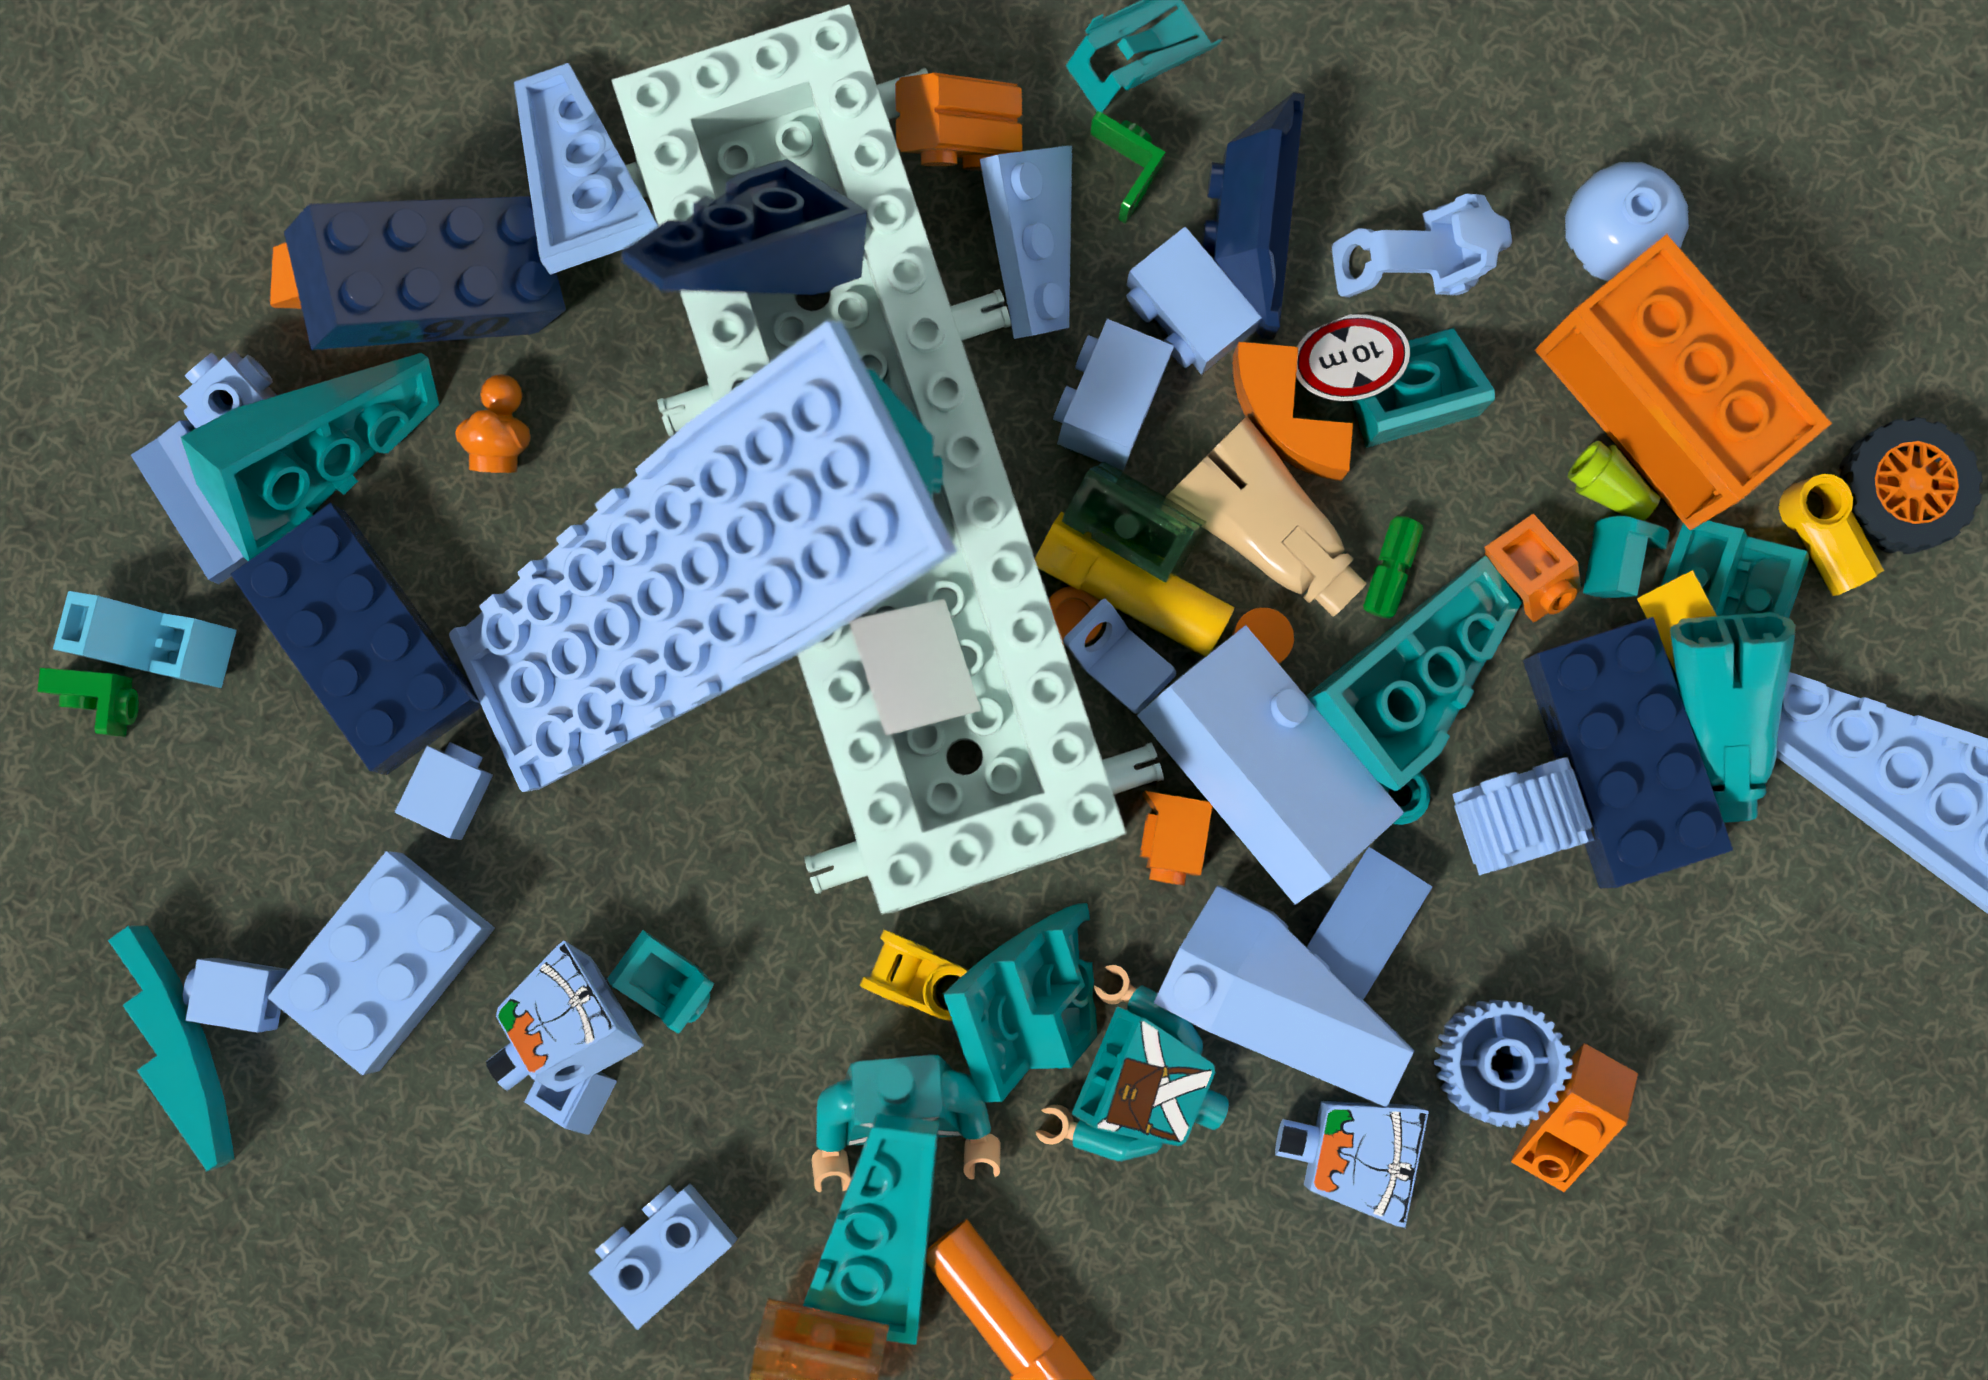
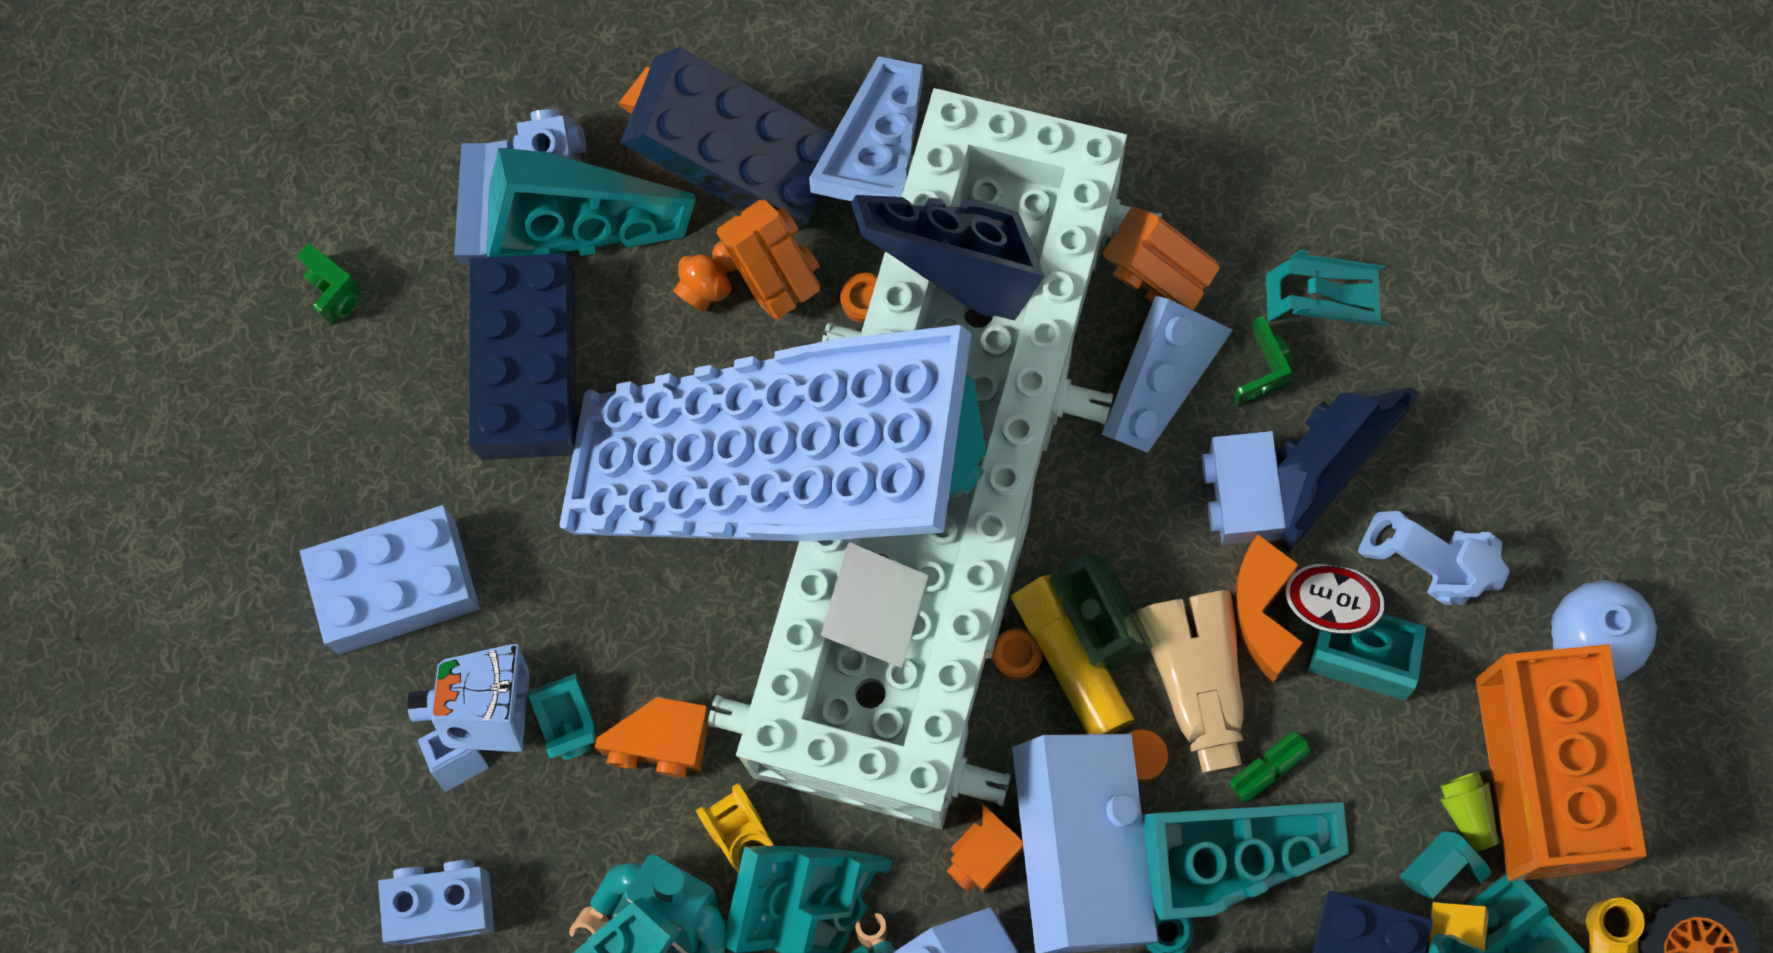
camera: 45 degrees right, 10 degrees down
medium azure brick [53,591,237,688] -> none
teal slope [108,926,235,1171] -> none
light blue brick [183,958,289,1033] -> none
light blue brick [395,742,493,840] -> none
light blue brick [1053,319,1174,471] -> none
light blue bracket [1063,599,1176,714] -> none
orange bracket [1484,514,1581,622] -> none
none -> orange slope [595,697,710,778]
none -> orange brick [716,199,821,319]
none -> orange tile [840,273,878,323]

